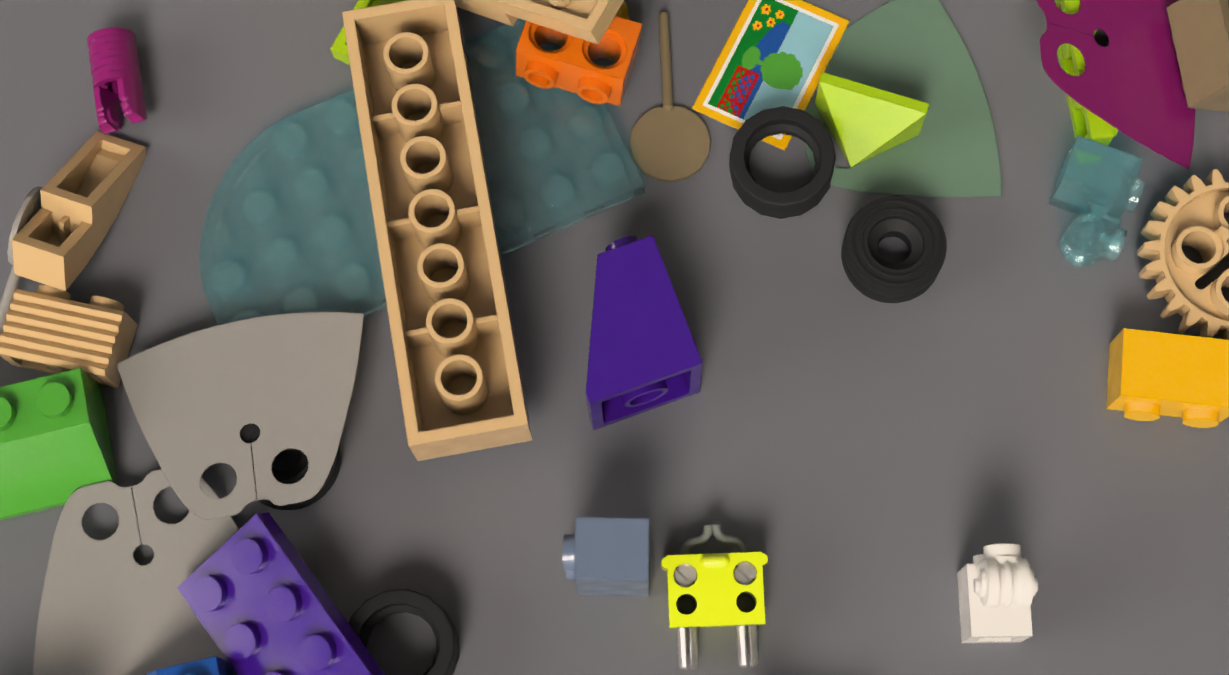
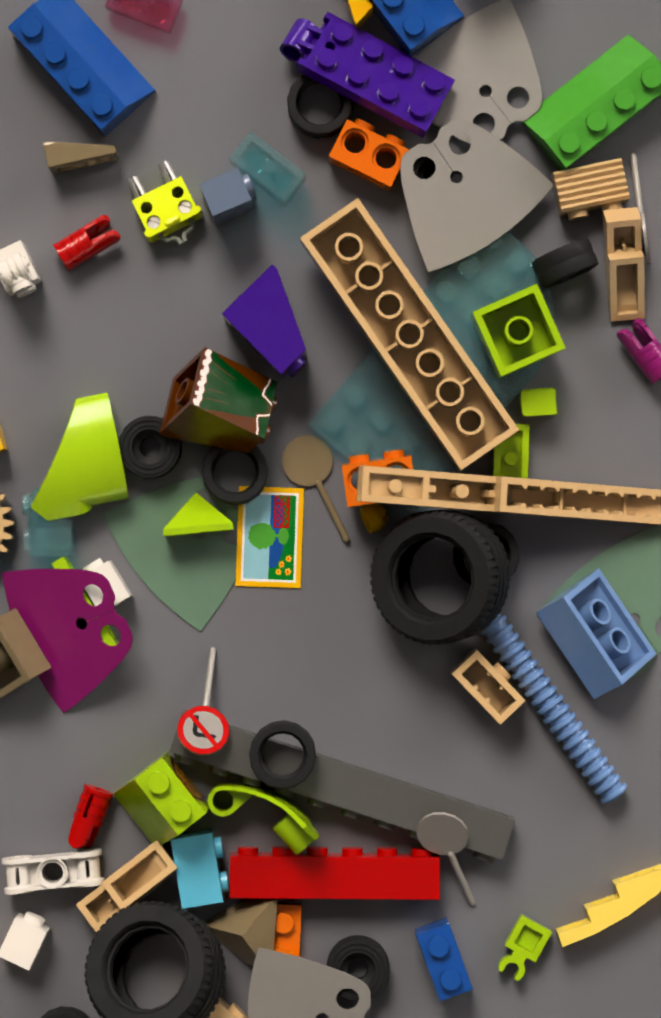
camera: 155 degrees right, 15 degrees up
none -> lime panel [31,392,129,521]
none -> red hinge [53,214,121,271]
none -> white brick [83,558,133,607]
none -> reddish brown slope [159,347,277,453]
none -> clear light blue brick [229,131,306,207]
none -> orange brick [328,118,409,192]
none -> lime brick [470,284,566,379]
none -> lime slope [518,387,557,416]
none -> black tyre [532,238,599,289]

